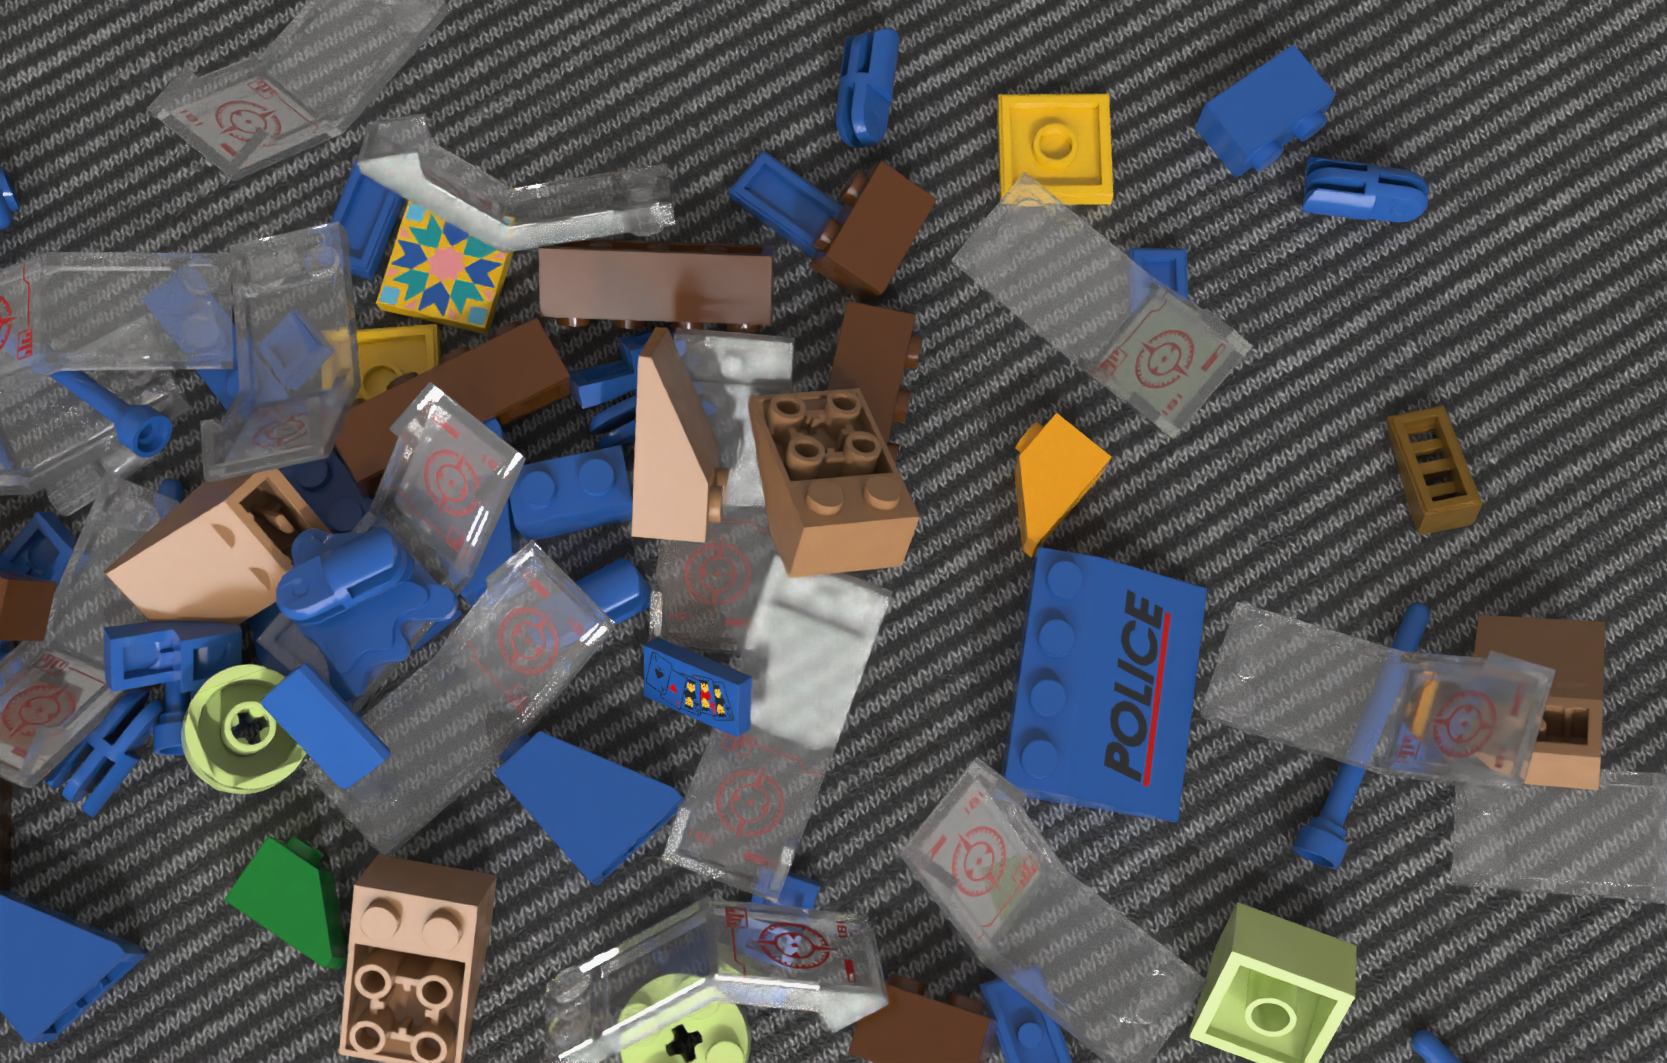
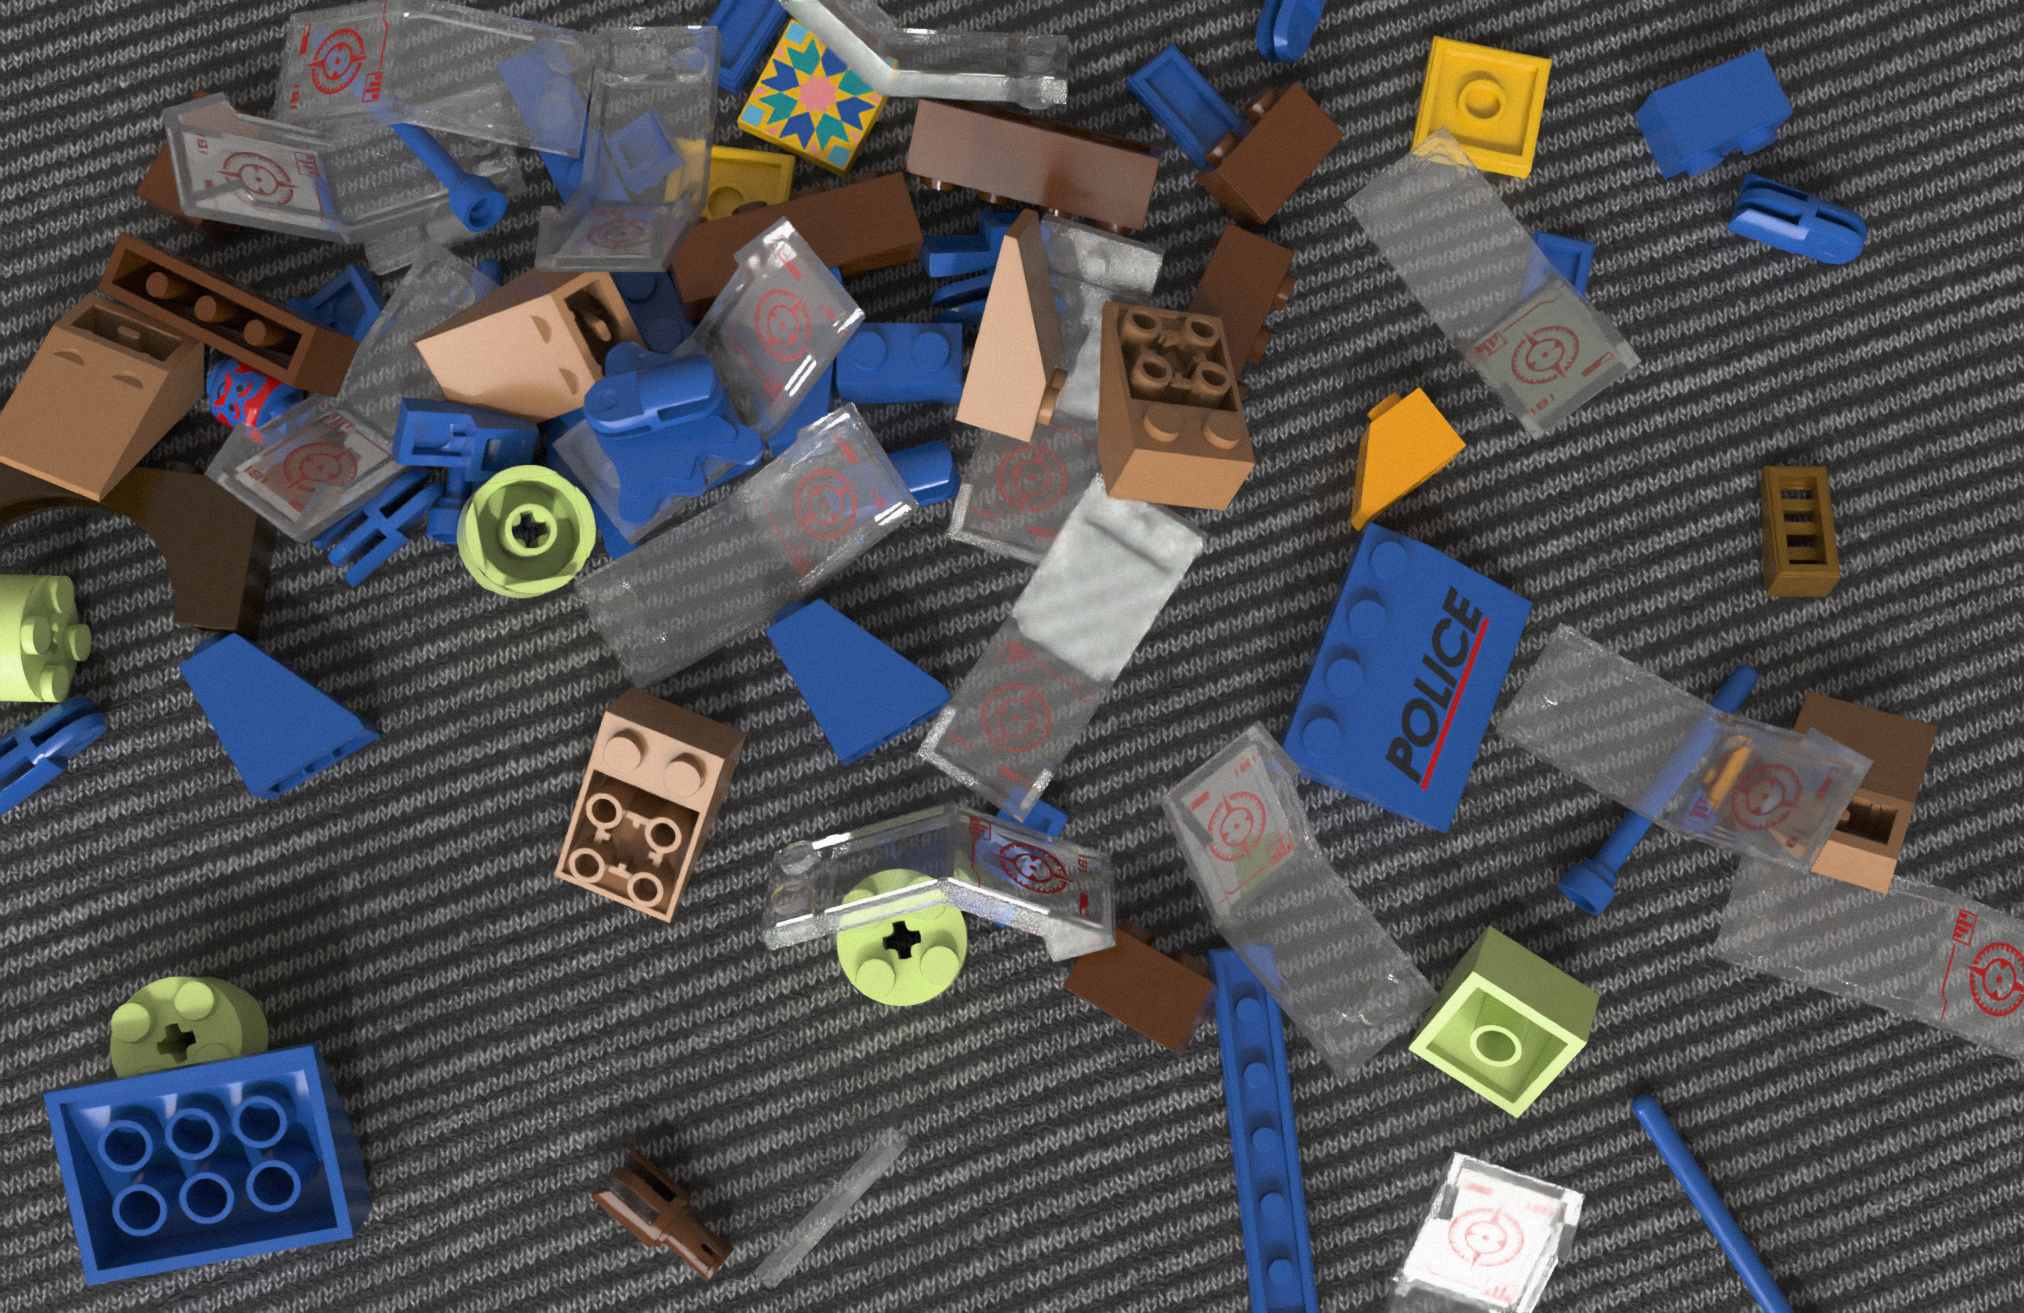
camera: 10 degrees right, 5 degrees up
green slope [224,835,348,969] -> none
blue slope [261,663,392,789] -> none
blue tile [644,637,752,738] -> none

